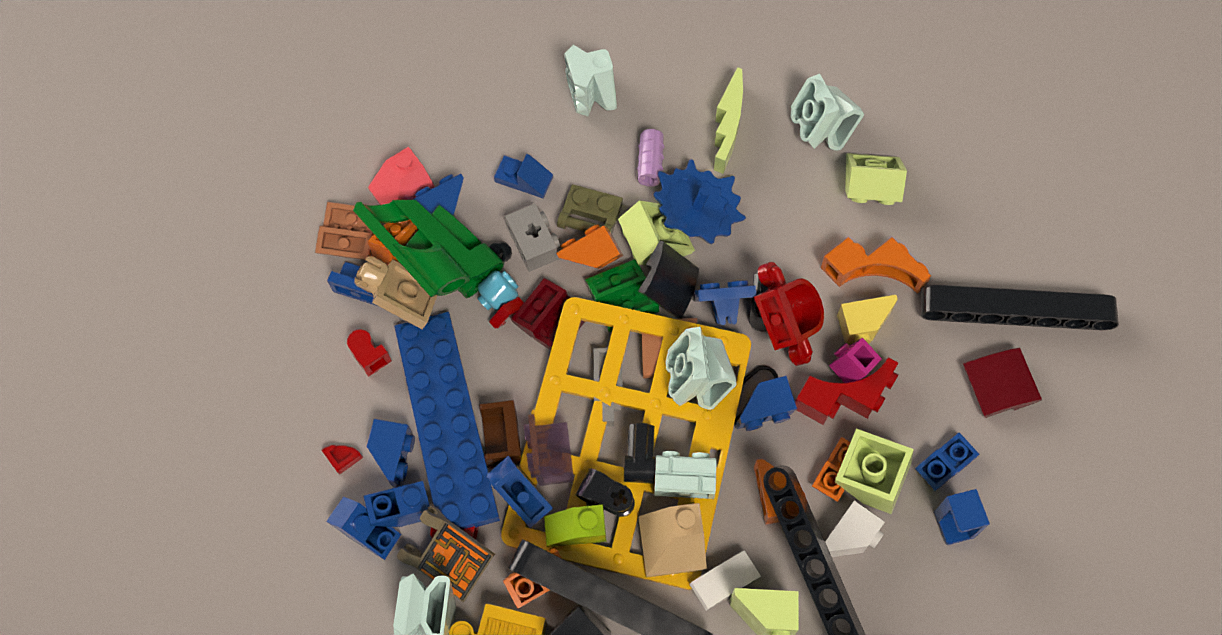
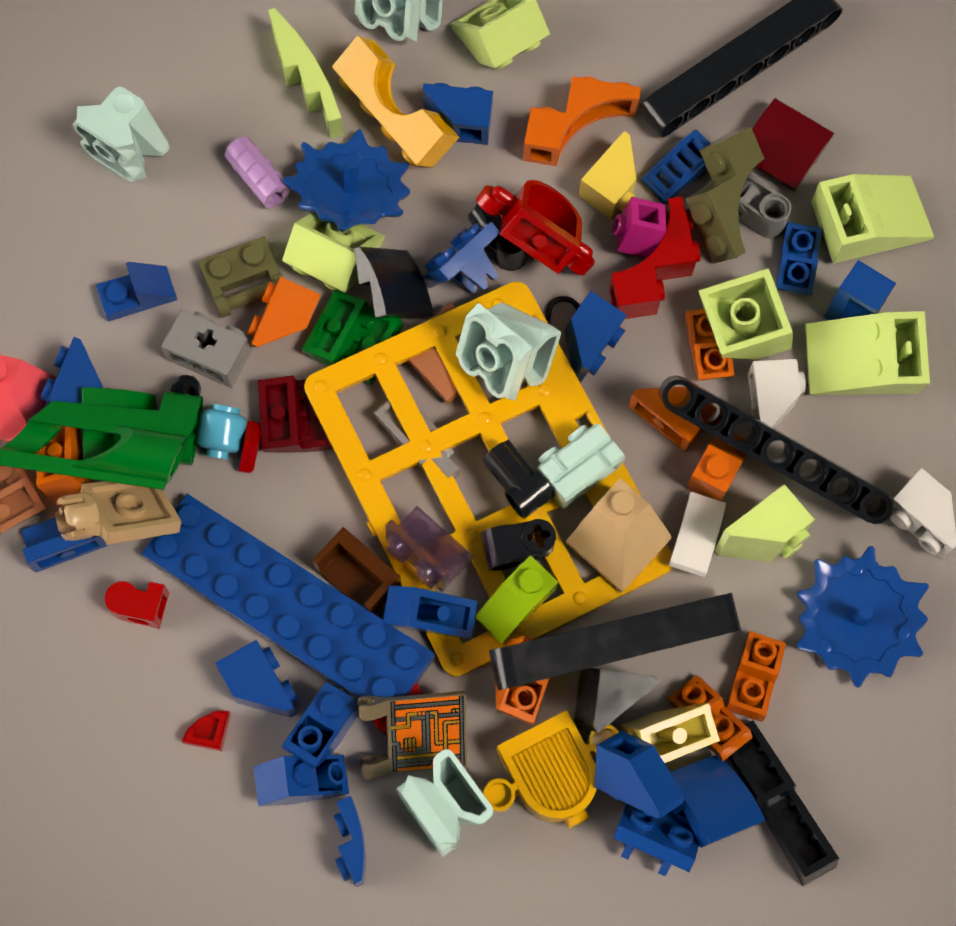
camera: 45 degrees left, 5 degrees up
none -> yellow arch [332,35,460,168]
none -> blue slope [333,795,366,887]
none -> blue slope [423,83,493,145]
none -> blue slope [641,129,711,204]
none -> olive arch [685,126,764,264]
none -> orange slope [686,433,747,501]
none -> light grey piece [738,174,791,238]
none -> yellowish green slope [805,311,930,395]
none -> yellowish green slope [811,174,934,264]

